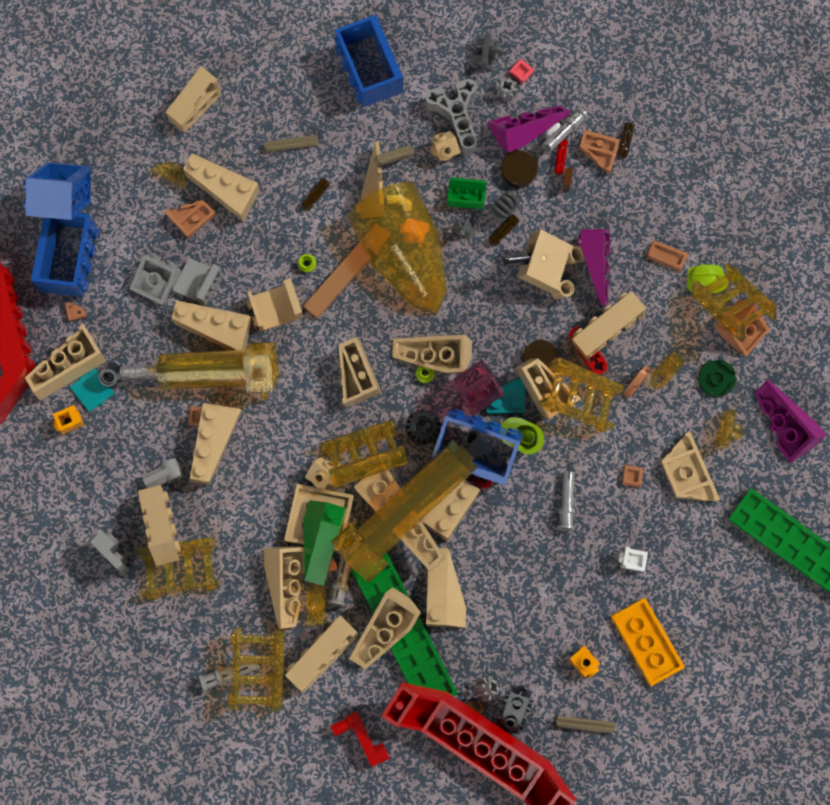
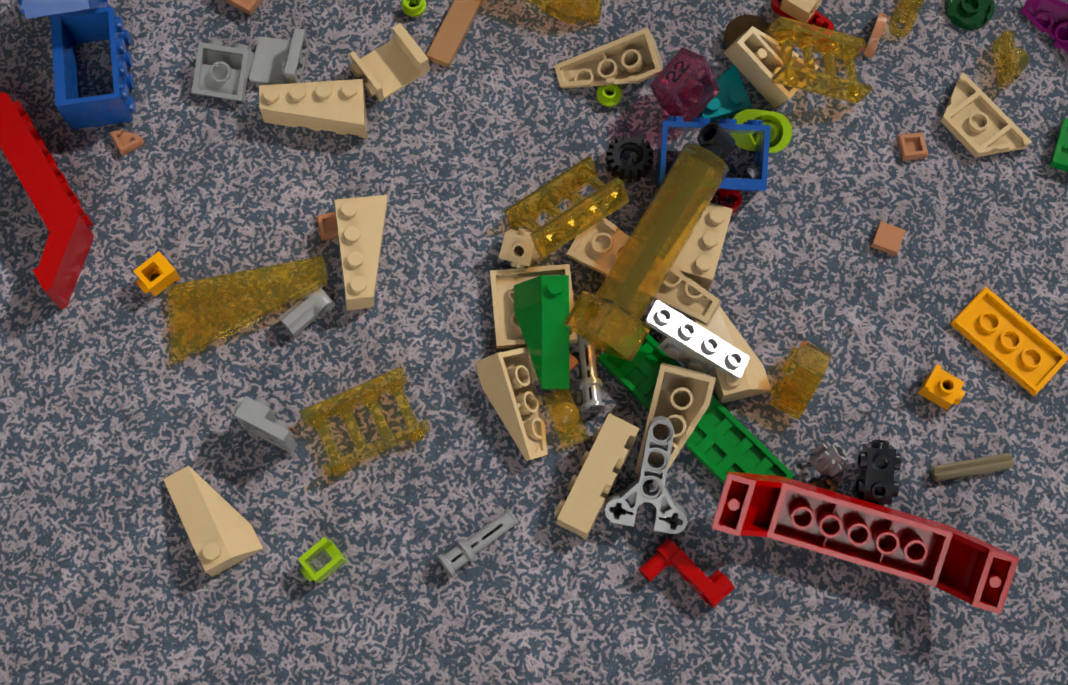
camera: 20 degrees left, 5 degrees down
tan wedge [25,324,106,401] -> none
teal piece [70,368,115,413] -> none
clear yellow piece [99,342,279,400] -> none
tan wedge [138,485,181,566] -> none
clear yellow fence [227,628,284,712] -> none
tan wedge [339,337,382,408] -> none
light grey pin [557,471,575,531] -> none
white bracket [618,546,648,572] -> none
none -> tan wedge [163,466,264,577]
none -> clear yellow wing [167,256,327,364]
none -> lime window [298,537,348,583]
none -> light grey beam [605,416,687,534]
none -> bracket [645,300,750,379]
none -> clear yellow brick [769,340,832,420]
none -> nougat tile [871,221,906,256]

